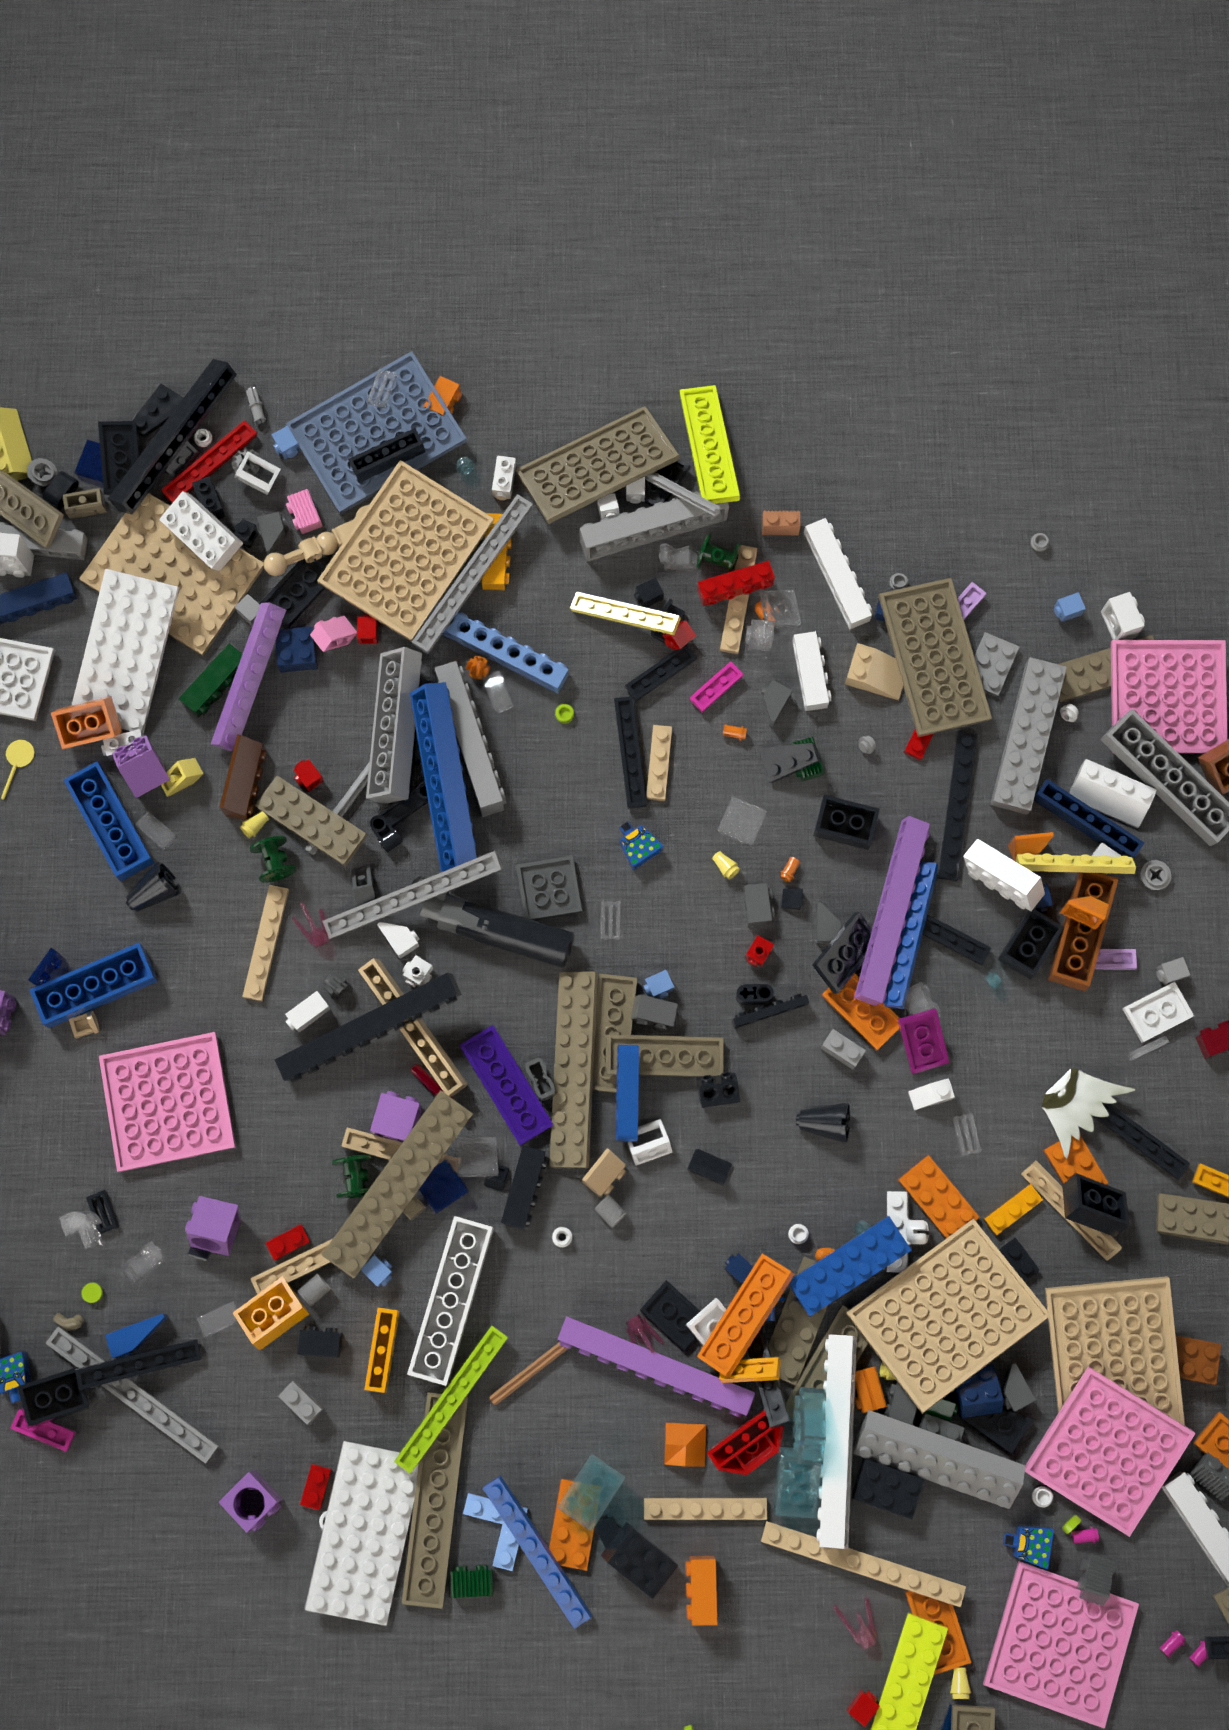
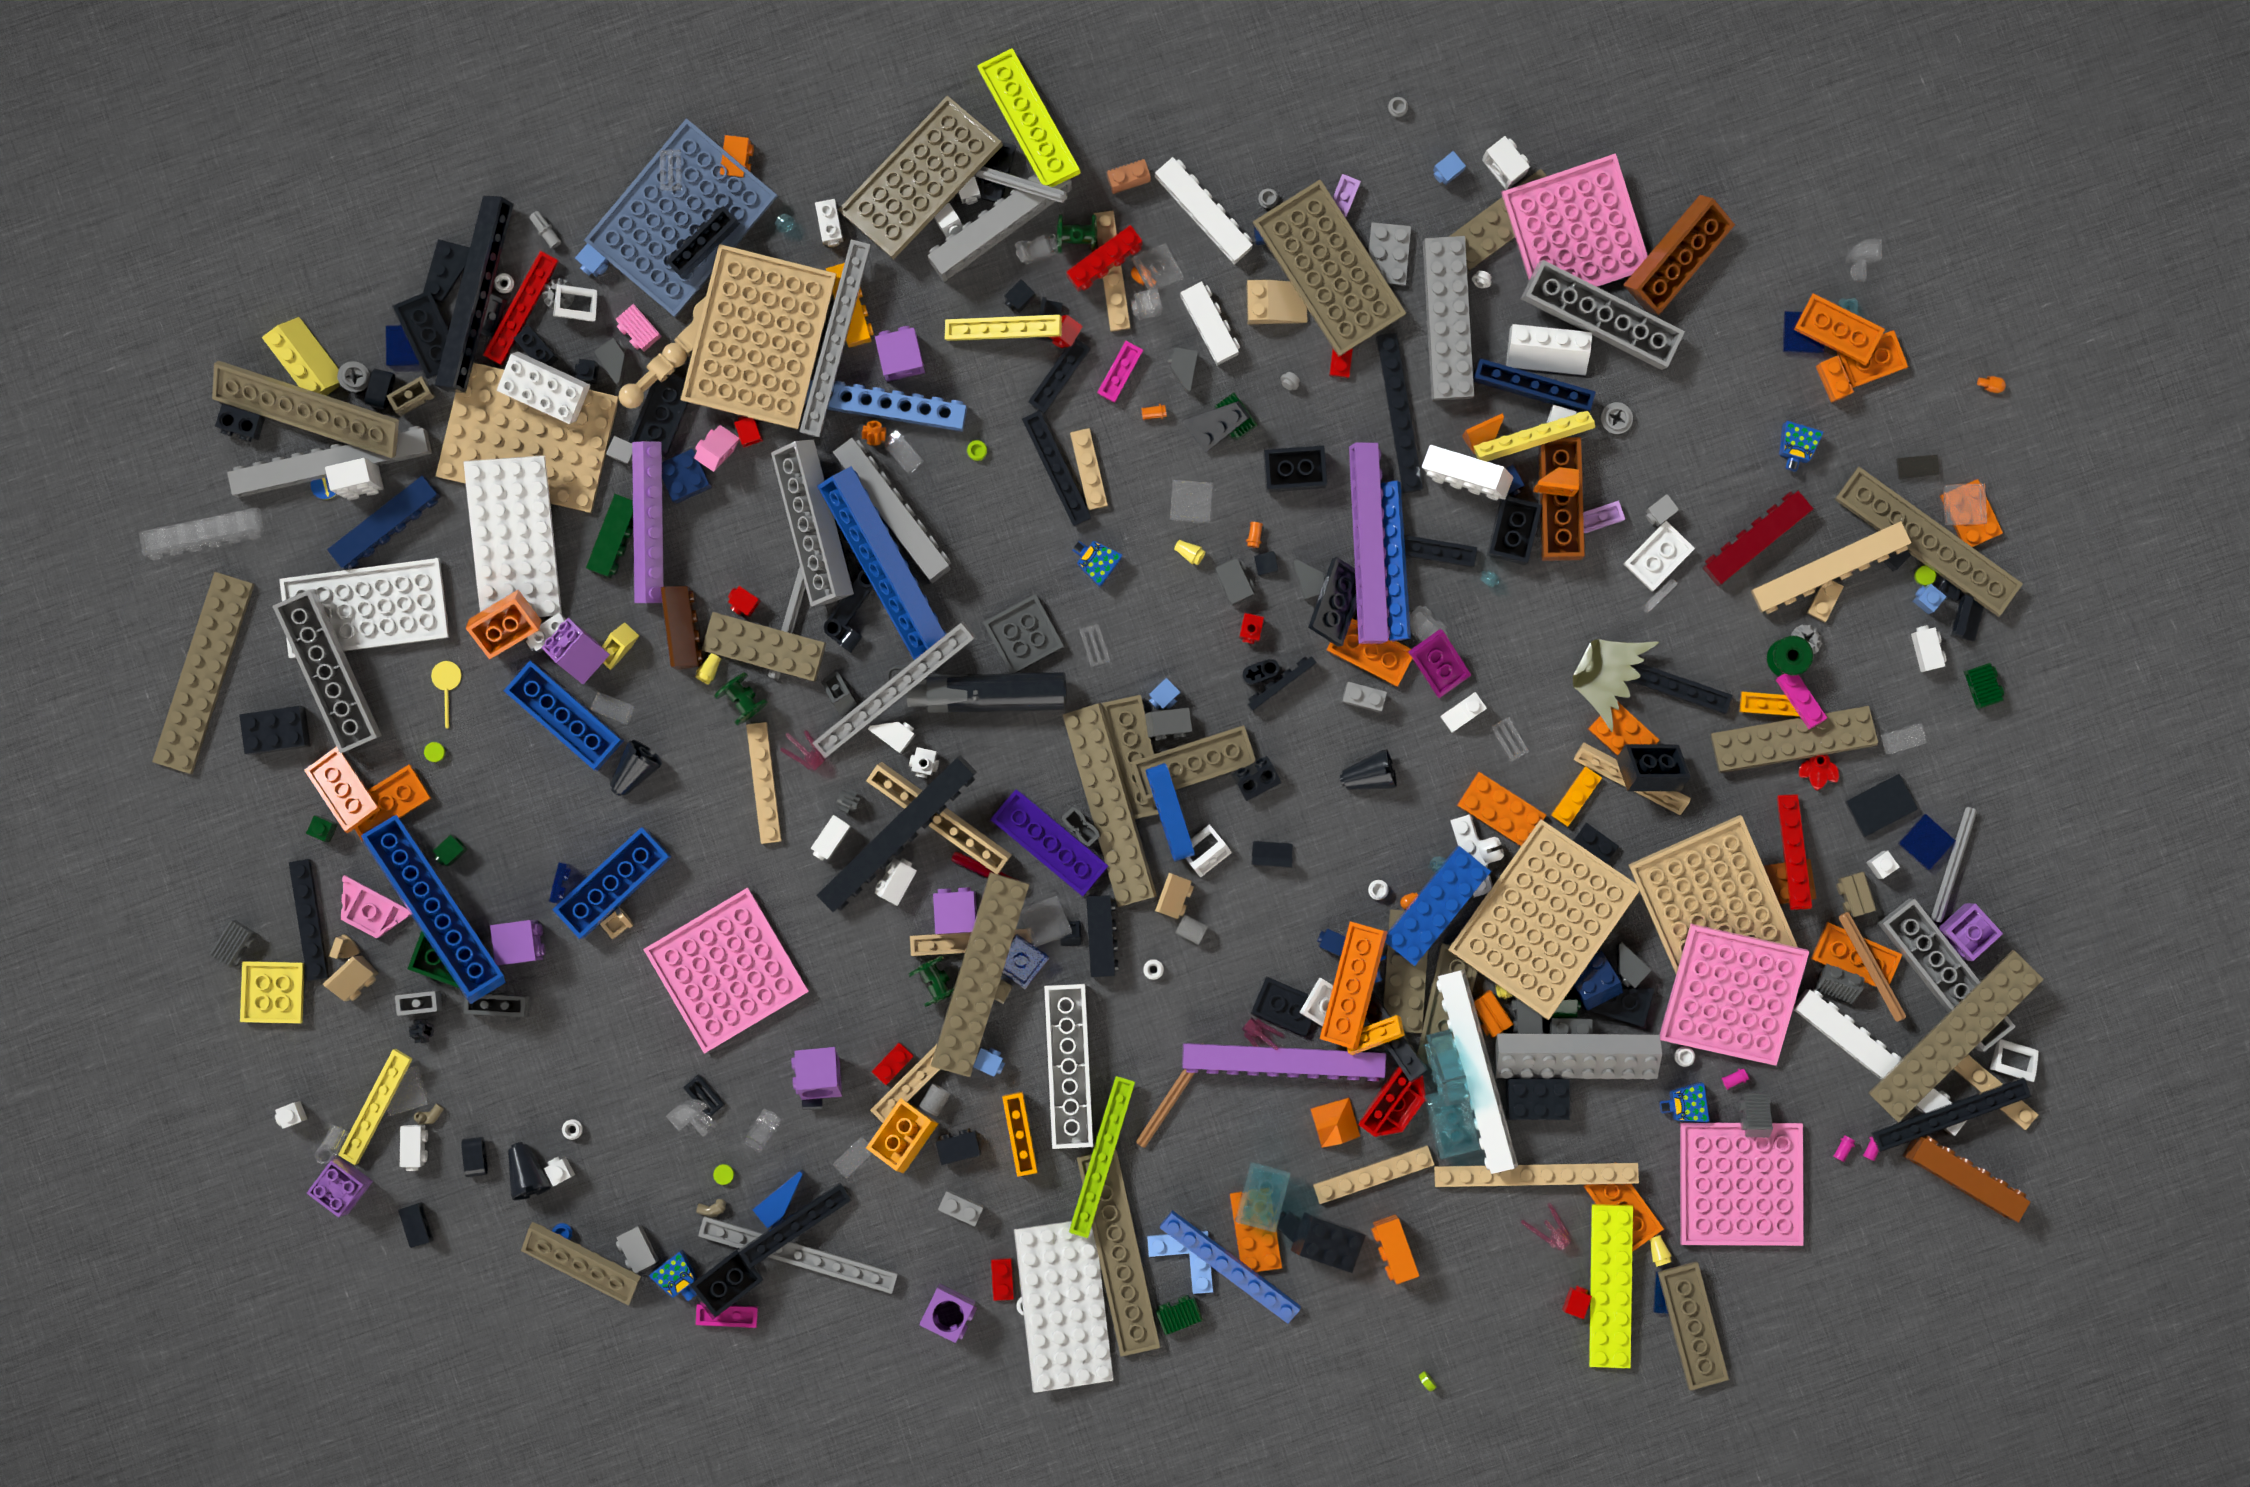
camera: 15 degrees left, 10 degrees up
lime tile [1062,1515,1082,1534] -> none
none -> medium lavender brick [875,326,925,382]
none -> white brick [875,858,917,906]
none -> red plate [1777,794,1812,910]

